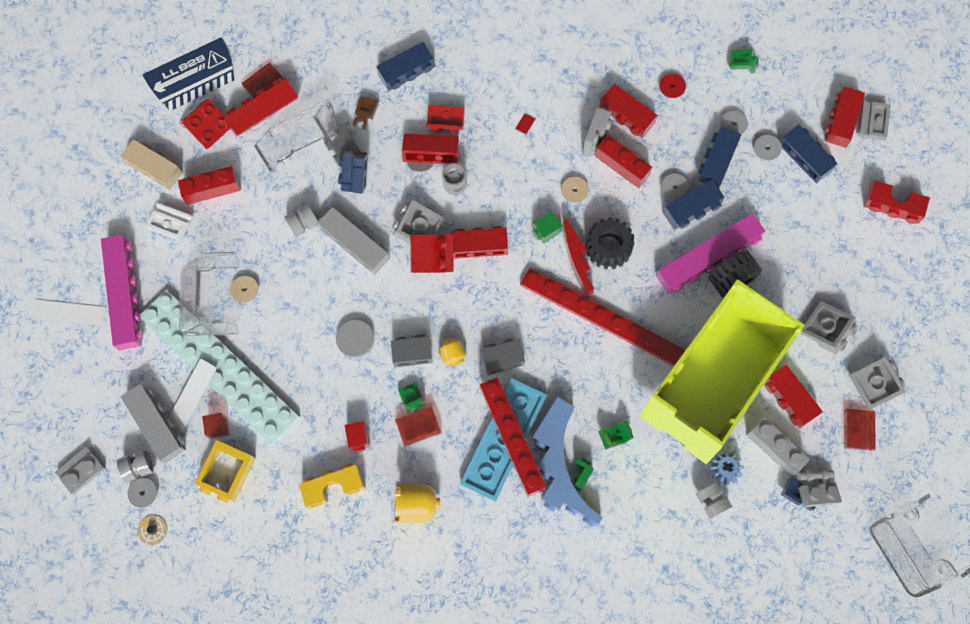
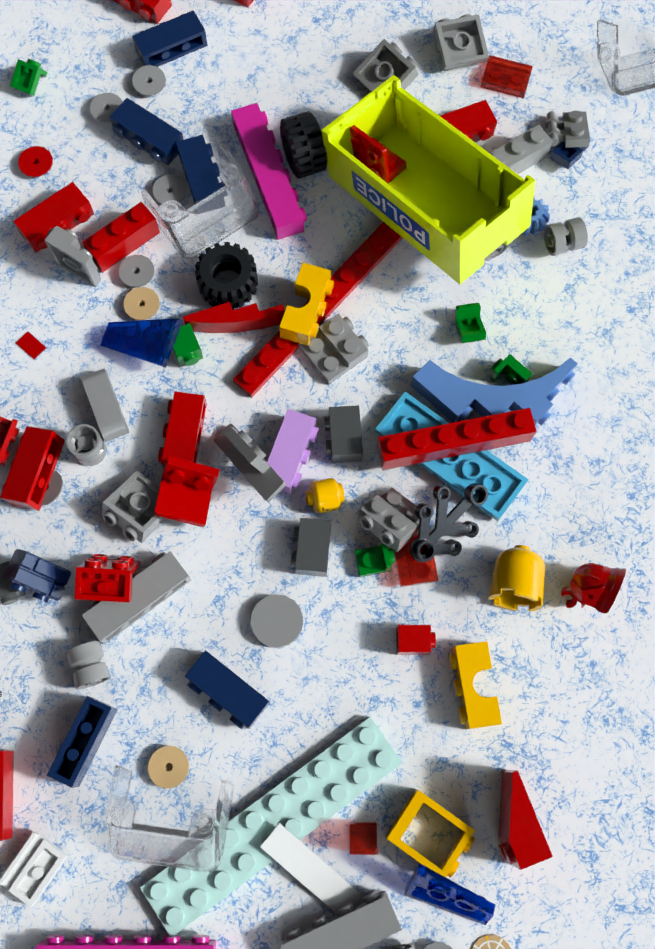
camera: 85 degrees left, 0 degrees up
none -> dark blue brick [46,696,118,788]
none -> red bracket [75,554,141,603]
none -> light grey beam [81,368,130,442]
none -> clear blue wing [100,318,182,368]
none -> light grey piece [118,255,154,287]
none -> clear windscreen [141,142,259,259]
none -> dark blue brick [185,650,270,729]
none -> light grey bracket [214,423,286,502]
none -> lavender brick [267,409,319,494]
none -> yellow arch [279,262,334,346]
none -> light grey plate [299,313,369,385]
none -> red bracket [350,125,407,184]
none -> light grey plate [357,488,431,552]
none -> clear blue wing [404,863,495,925]
none -> black plant [410,483,488,563]
none -> red slope [498,770,553,870]
none -> red helmet [561,563,626,614]

